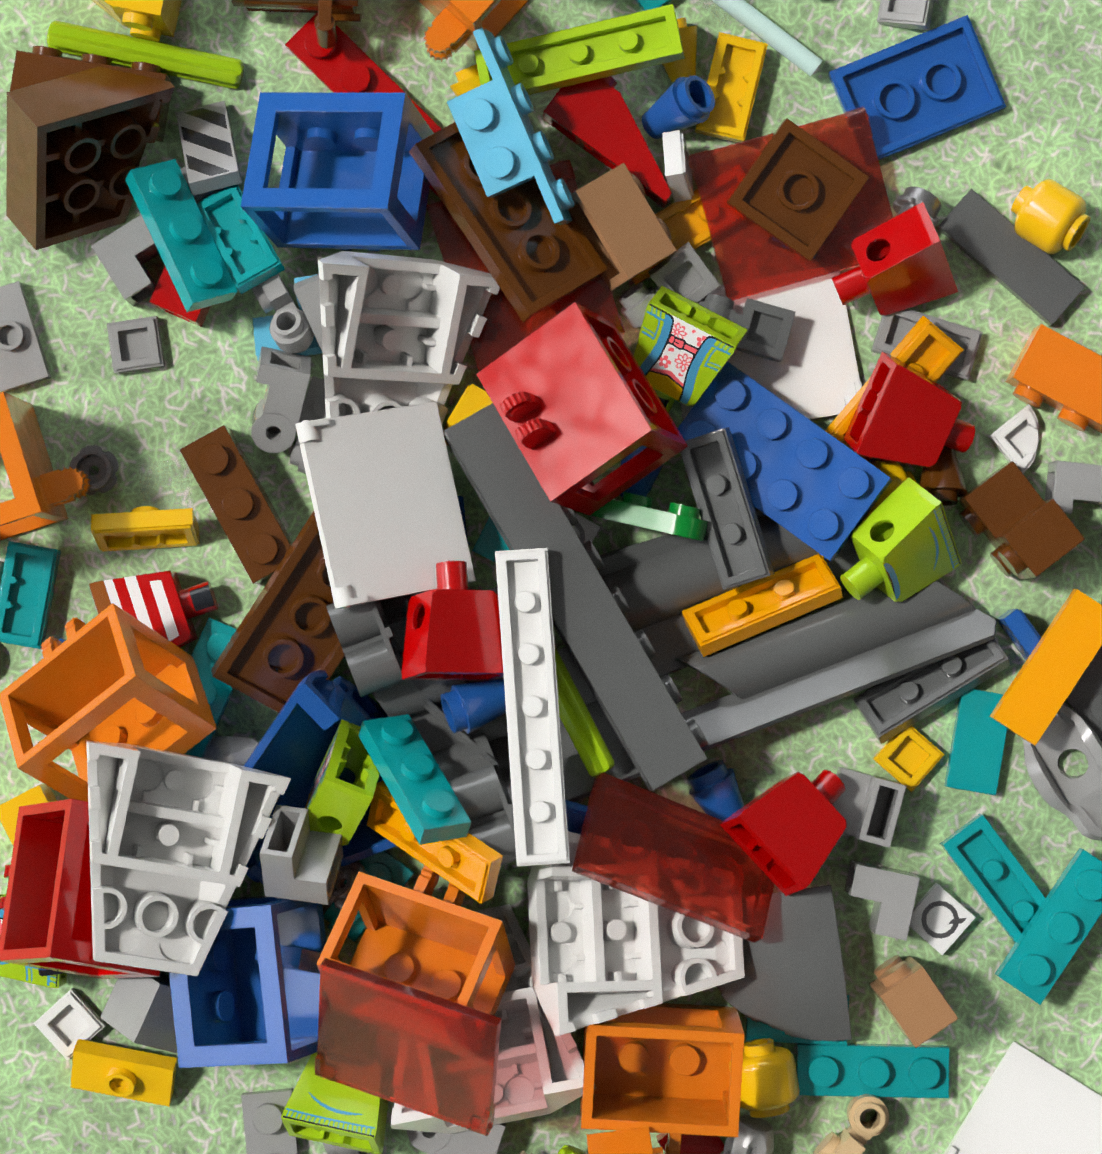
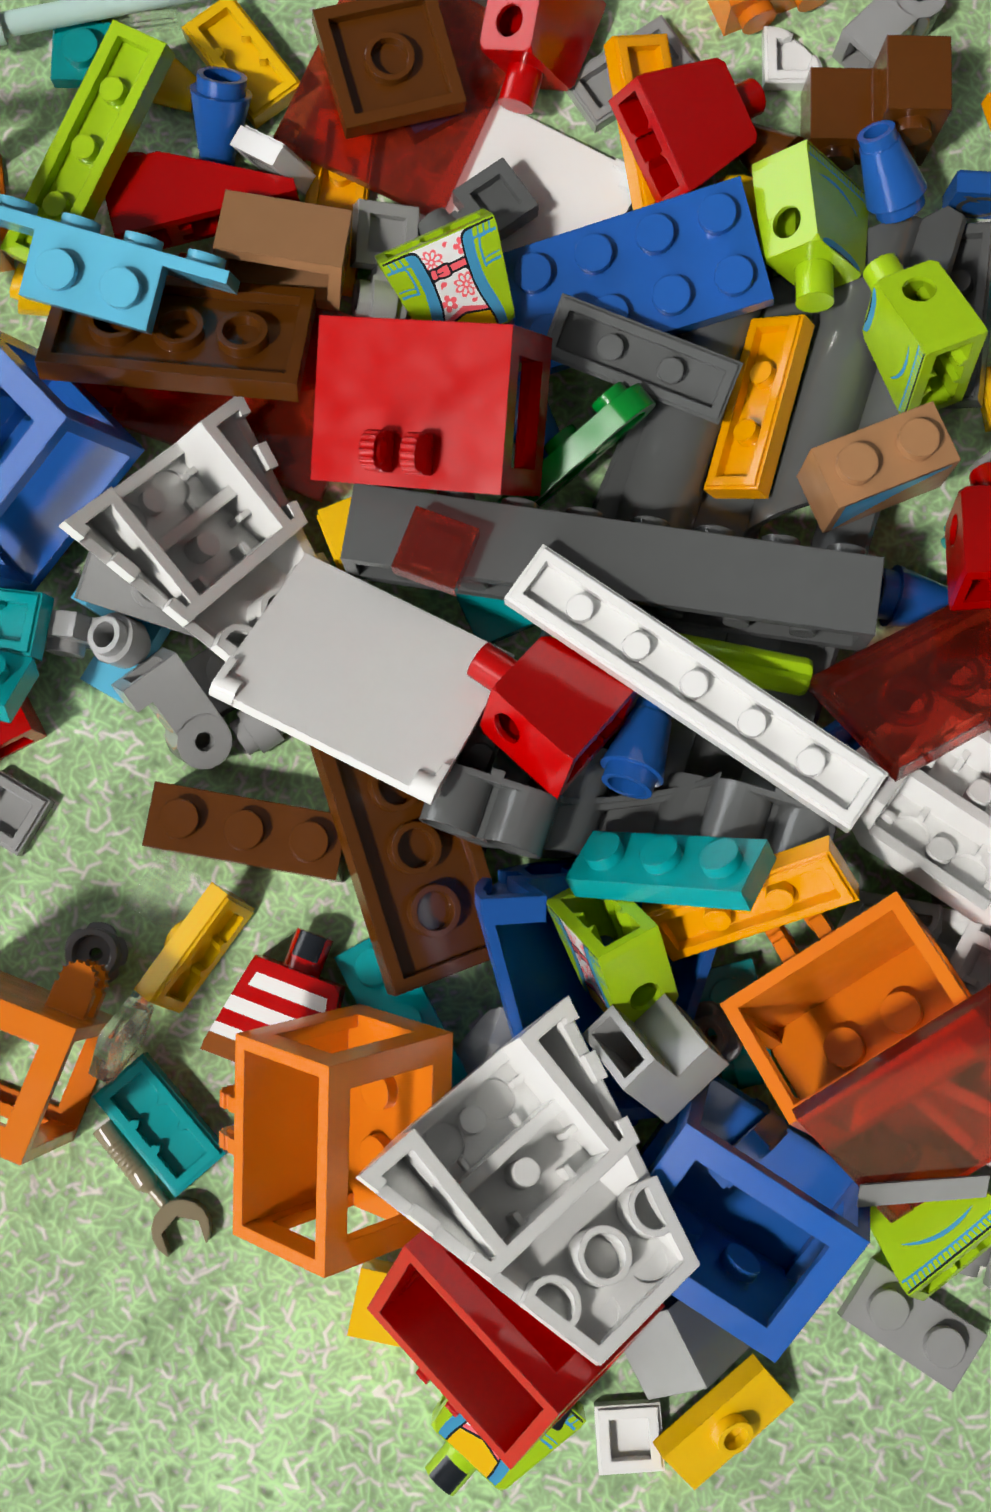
camera: 55 degrees left, 5 degrees down
none -> clear tile [88,991,154,1084]
none -> clear red tile [391,506,480,596]
none -> medium nougat brick [796,401,961,533]
none -> light grey piece [856,1174,990,1207]
none -> blue cone [857,120,928,224]
none -> lime torso [862,253,988,414]

